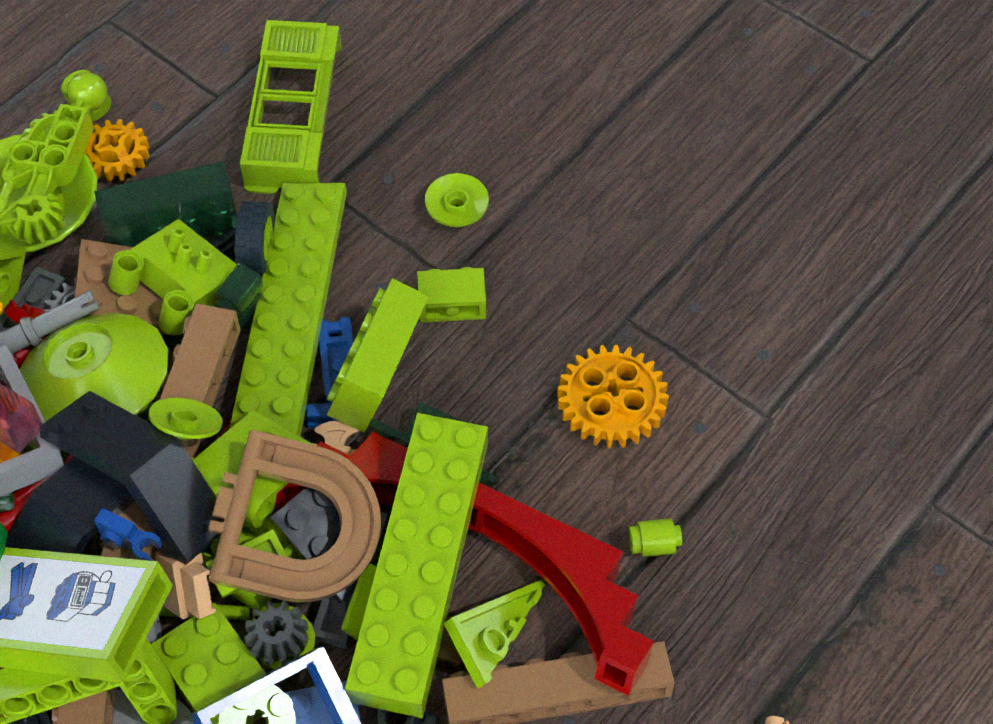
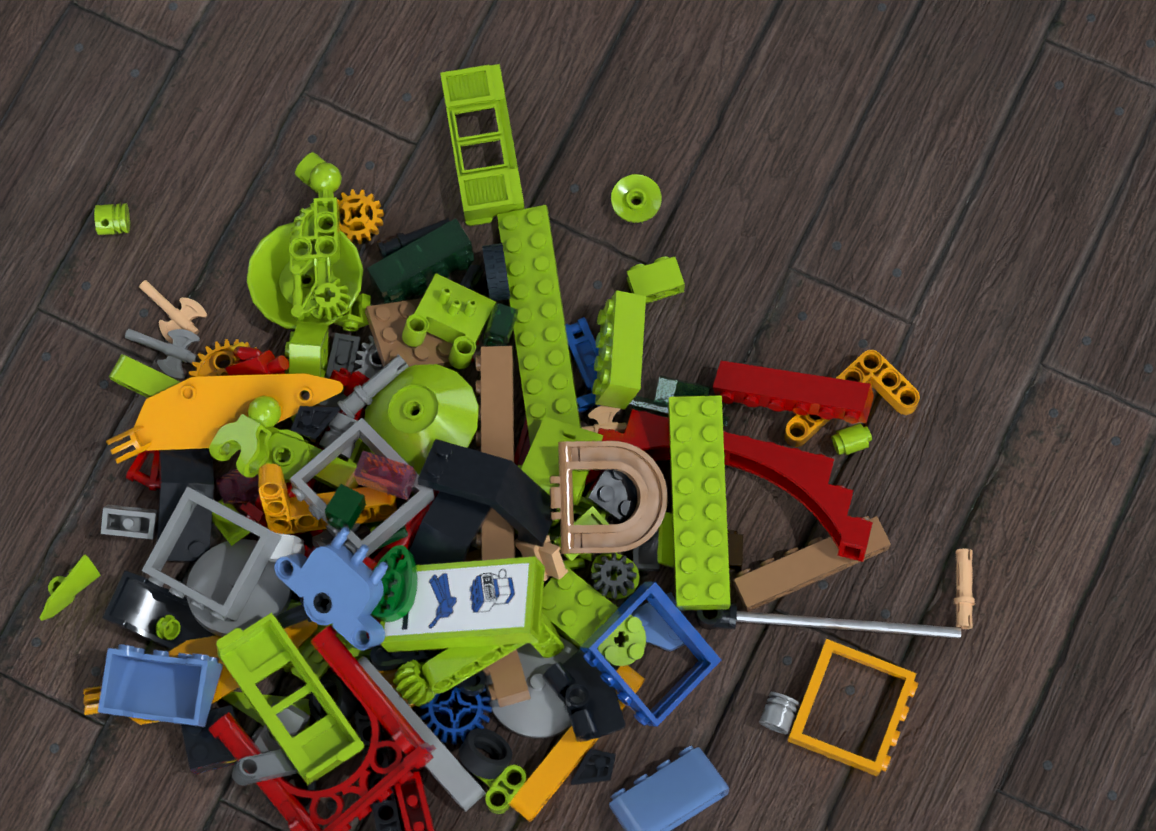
camera: 10 degrees left, 15 degrees up
blue plate [94,508,162,561] -> none
lime dish [148,397,222,440] -> none
lime wing [443,580,545,689] -> none
light orange gear [557,345,669,448] -> none
none -> lime bracket [334,293,371,331]
none -> red brick [713,360,874,424]
none -> light orange beam [784,350,920,447]

